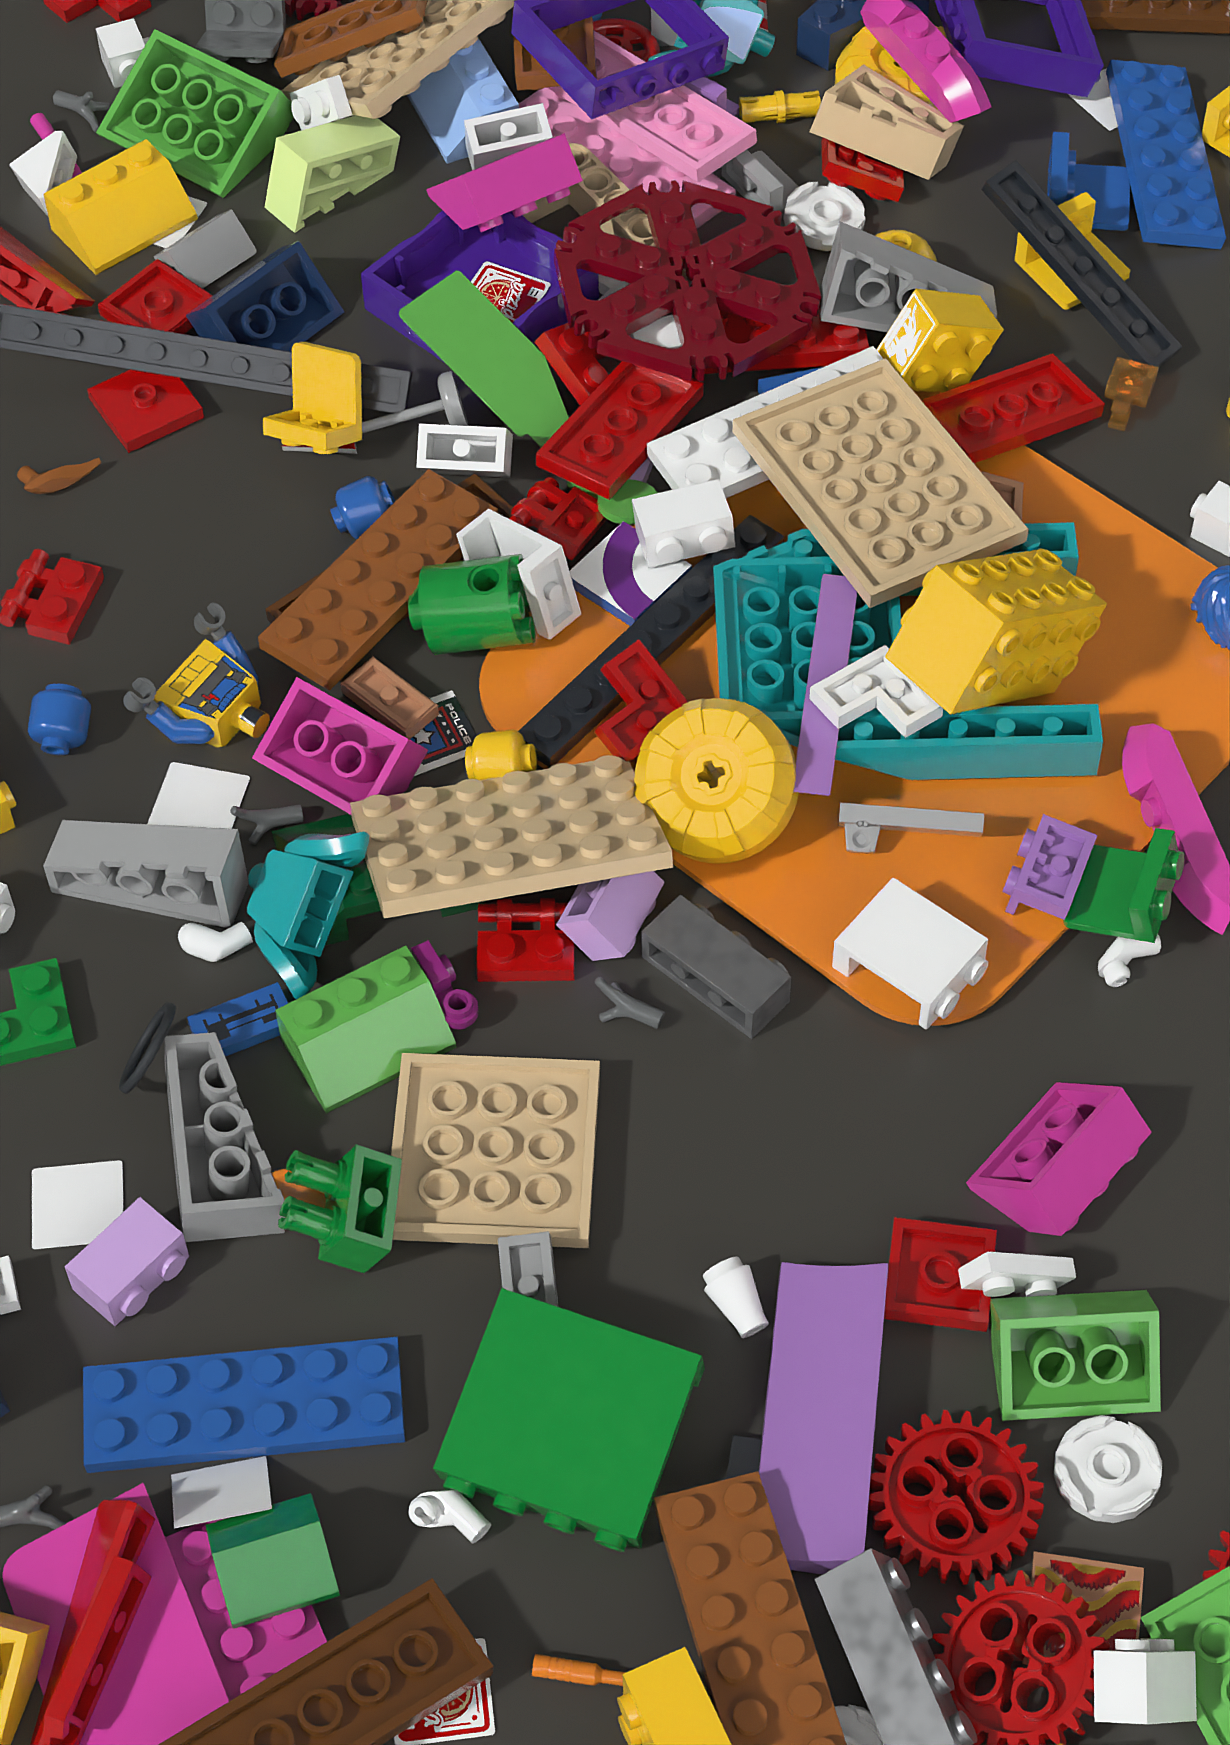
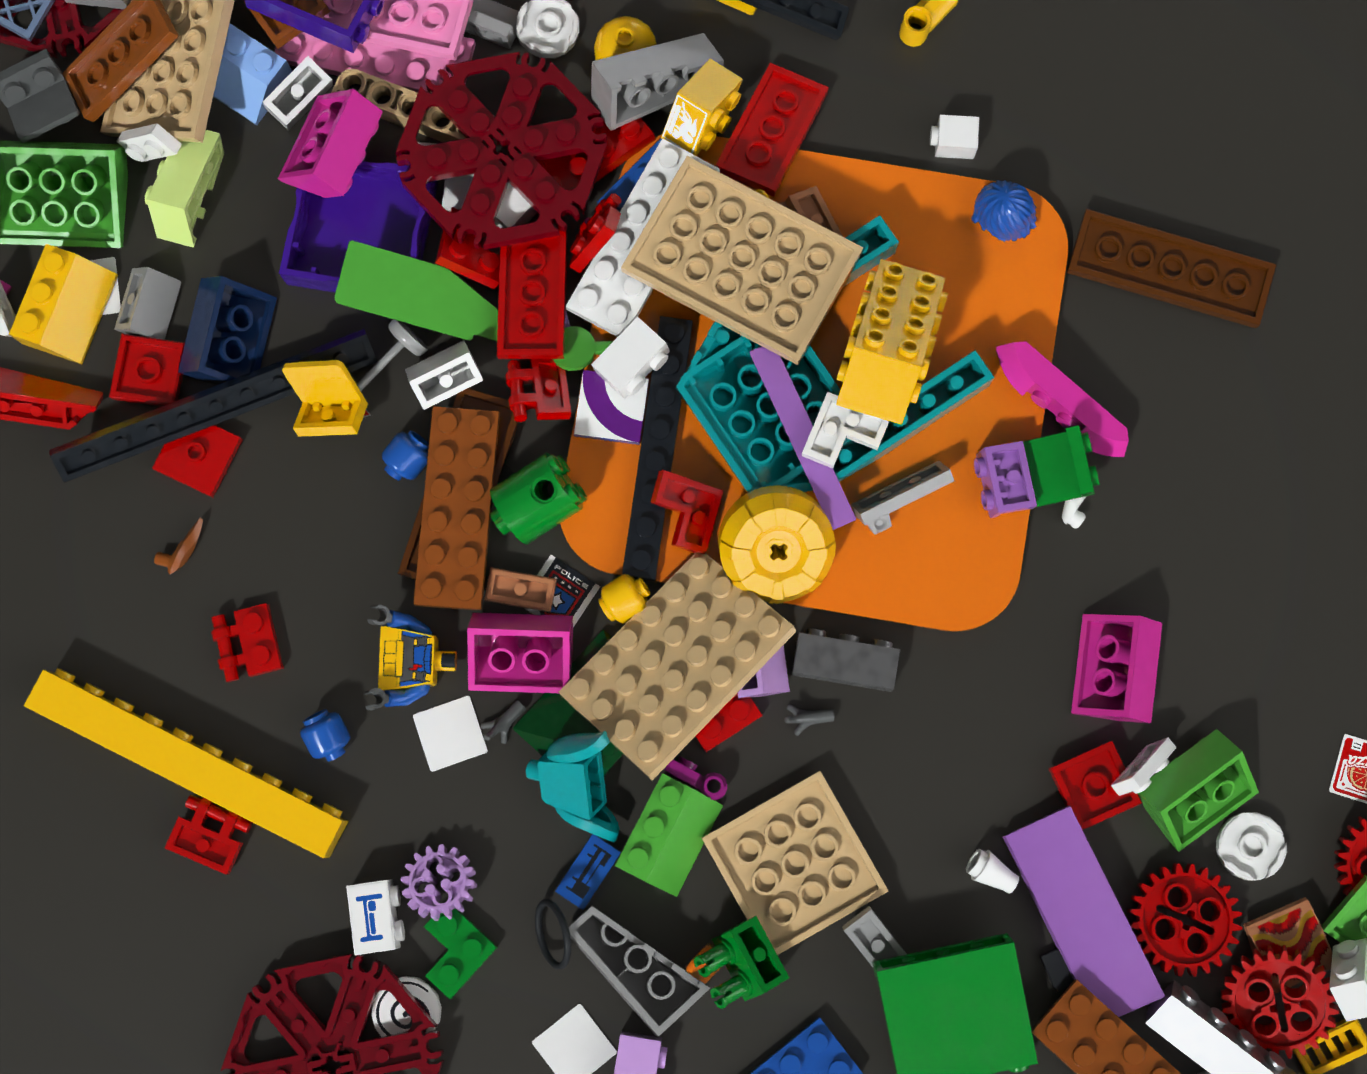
camera: 30 degrees left, 25 degrees up
light grey wedge [43,820,248,928] -> none
white arm [178,922,253,962] -> none
white panel [456,509,581,640] -> none
sticker [471,261,551,322] -> none
white panel [832,877,989,1030] -> none
clear orange plate [1104,357,1159,431] -> none
none -> lavender gear [401,844,477,921]
none -> red plate [569,193,621,273]

